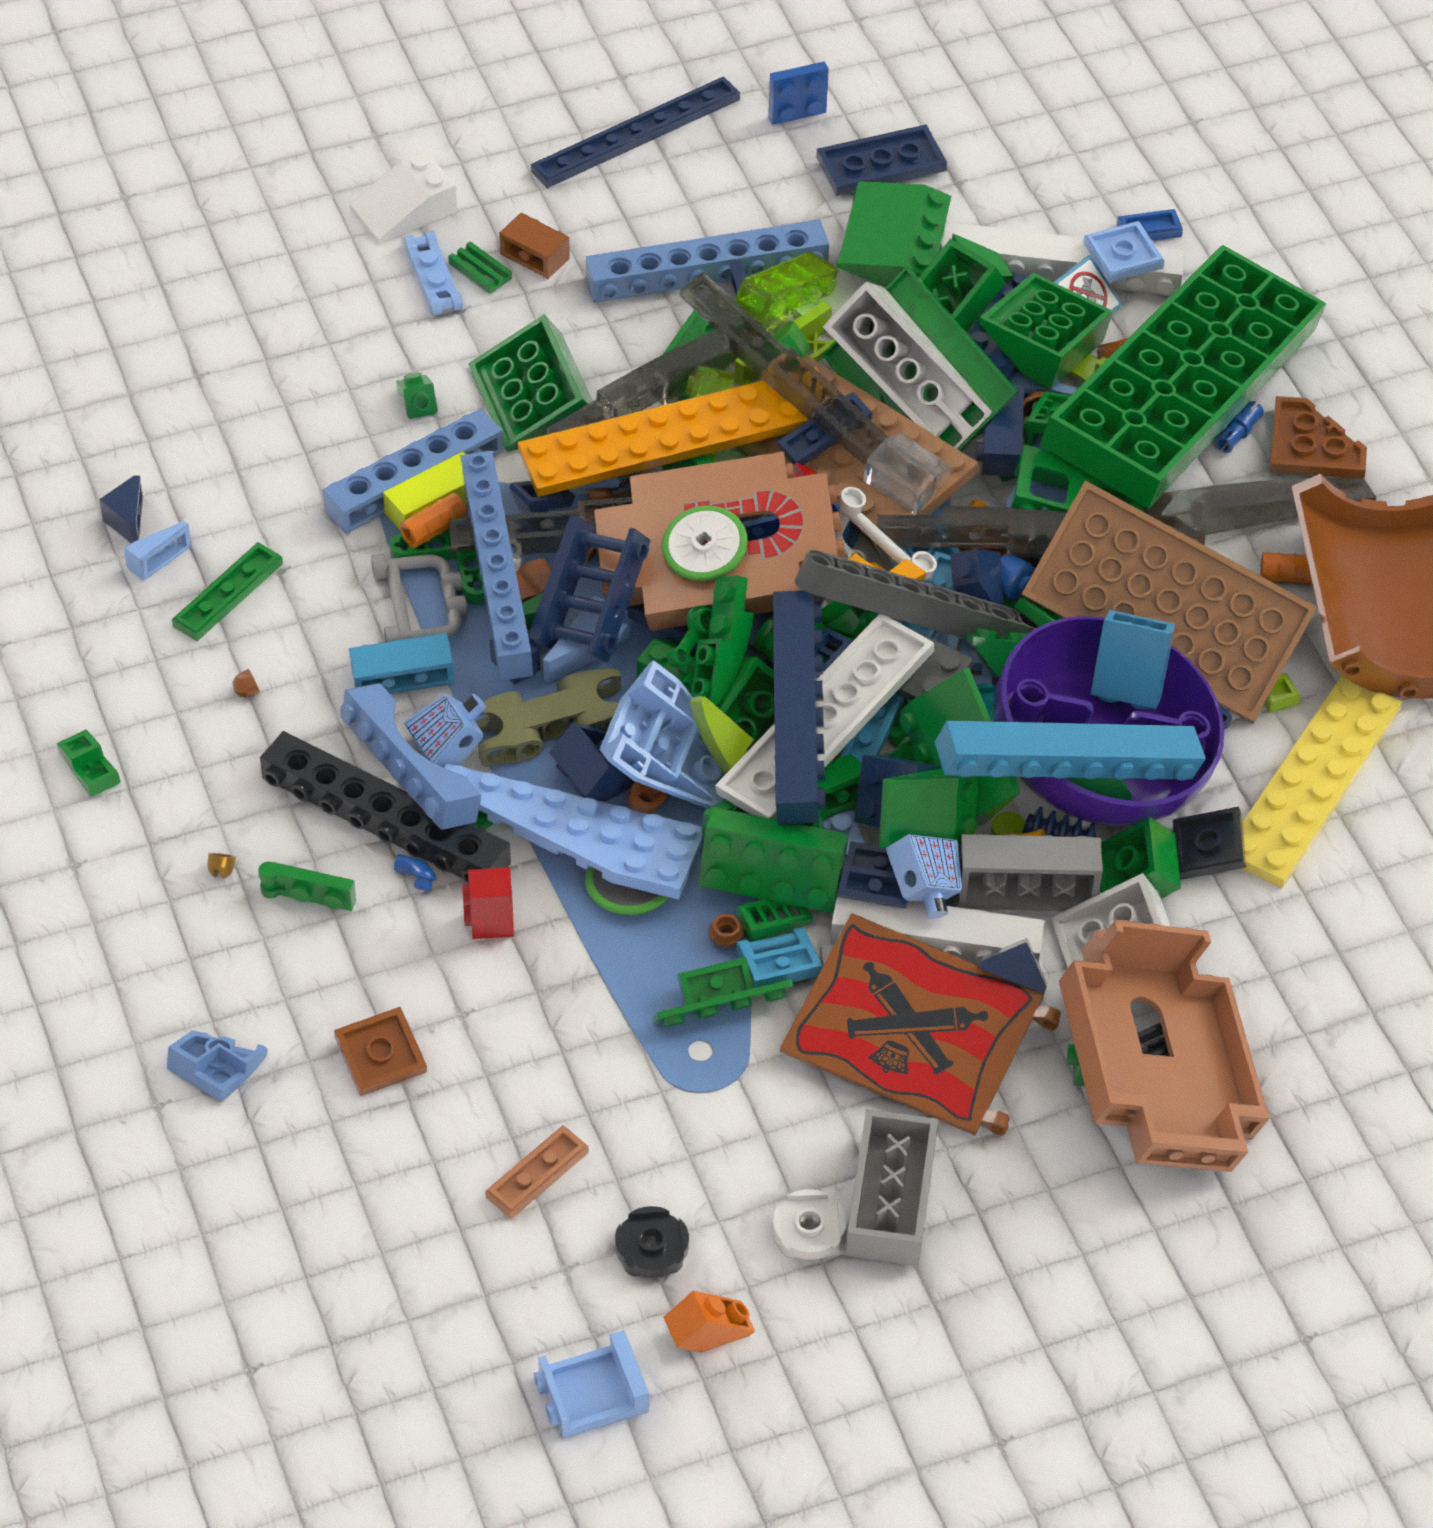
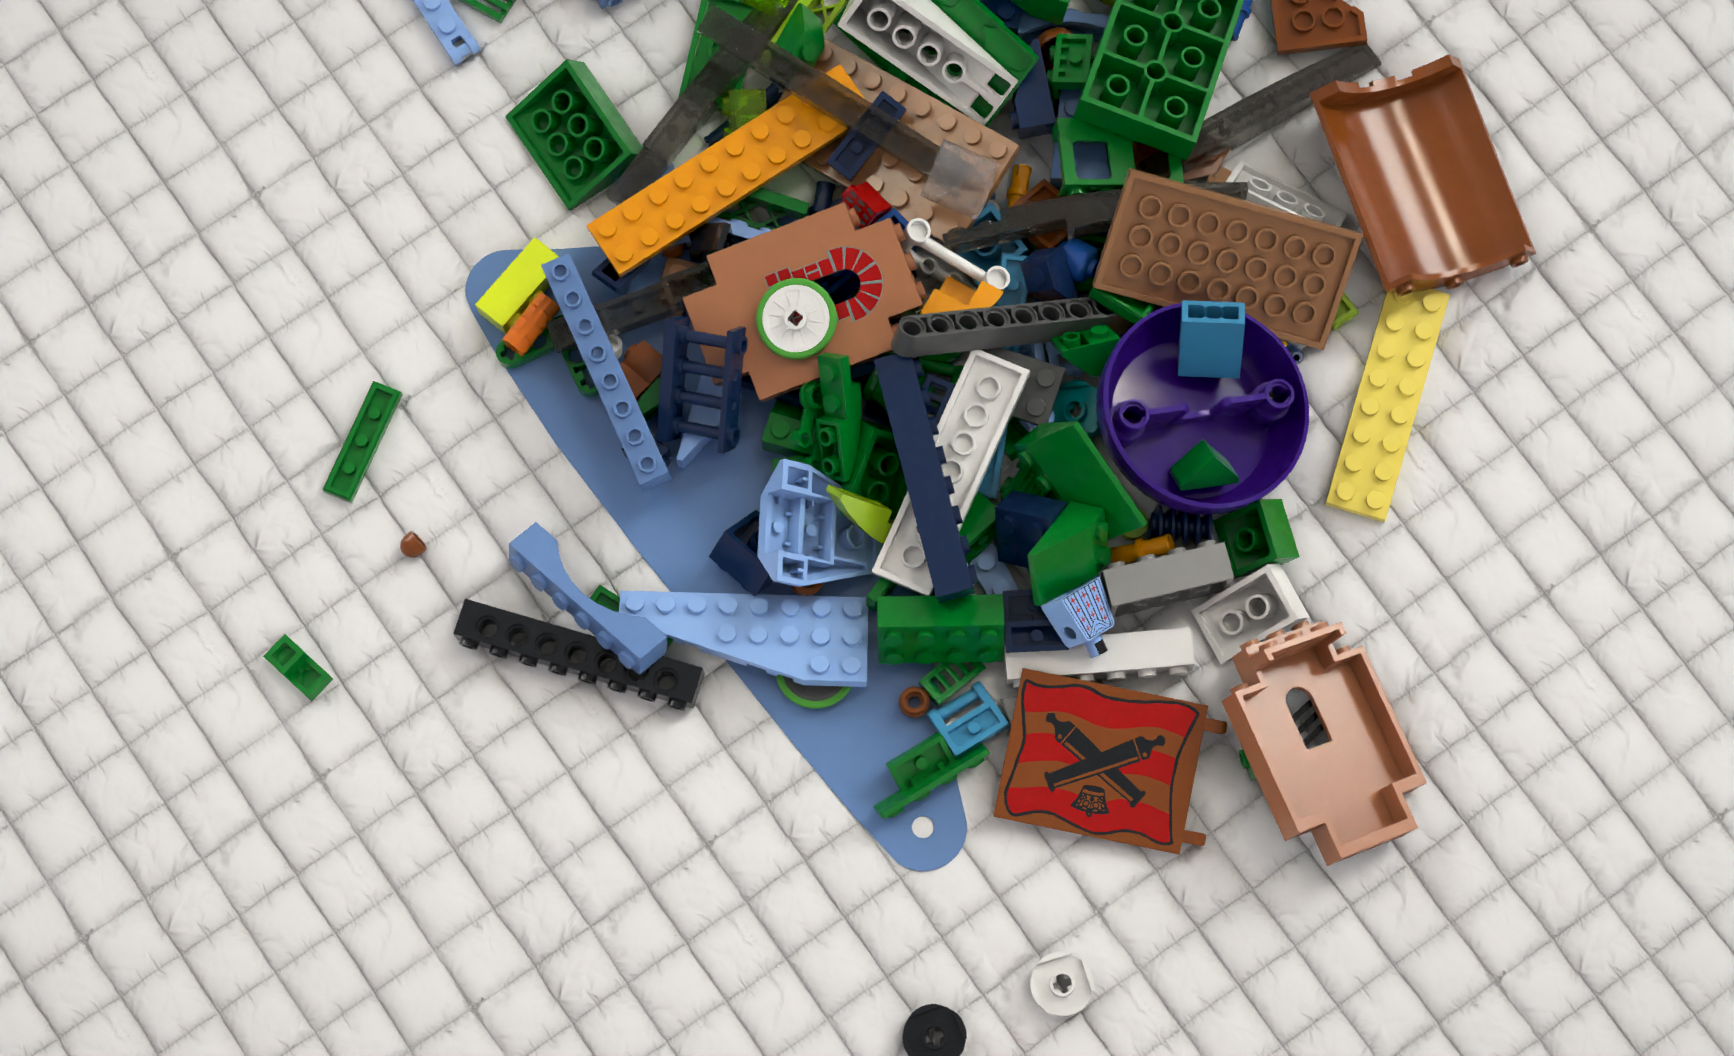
camera: 10 degrees left, 25 degrees up
dark blue slope [99,475,143,543] -> none
light blue slope [124,521,191,581] -> none
medium blue slope [167,1030,268,1102] -> none
pearl gold hinge [207,853,236,879] -> none
green plate [258,861,356,911] -> none
medium blue brick [322,408,503,534] -> none
dark orange plate [334,1006,427,1096] -> none
dark azure brick [349,633,455,694] -> none
light grey bar [371,553,467,642] -> none
blue arm [394,854,436,892] -> none
green bracket [396,372,438,419] -> none
light blue torso [404,694,486,768] -> none
red brick [462,867,514,940] -> none
olive piece [475,668,622,766] -> none
nougat tile [485,1125,589,1219] -> none
light grey brick [845,1109,938,1266] -> none
dark azure brick [935,721,1206,780] -> none
dark blue slope [978,938,1047,994] -> none
black tile [1172,806,1246,880] -> none
orange axle [1260,552,1313,585] -> none

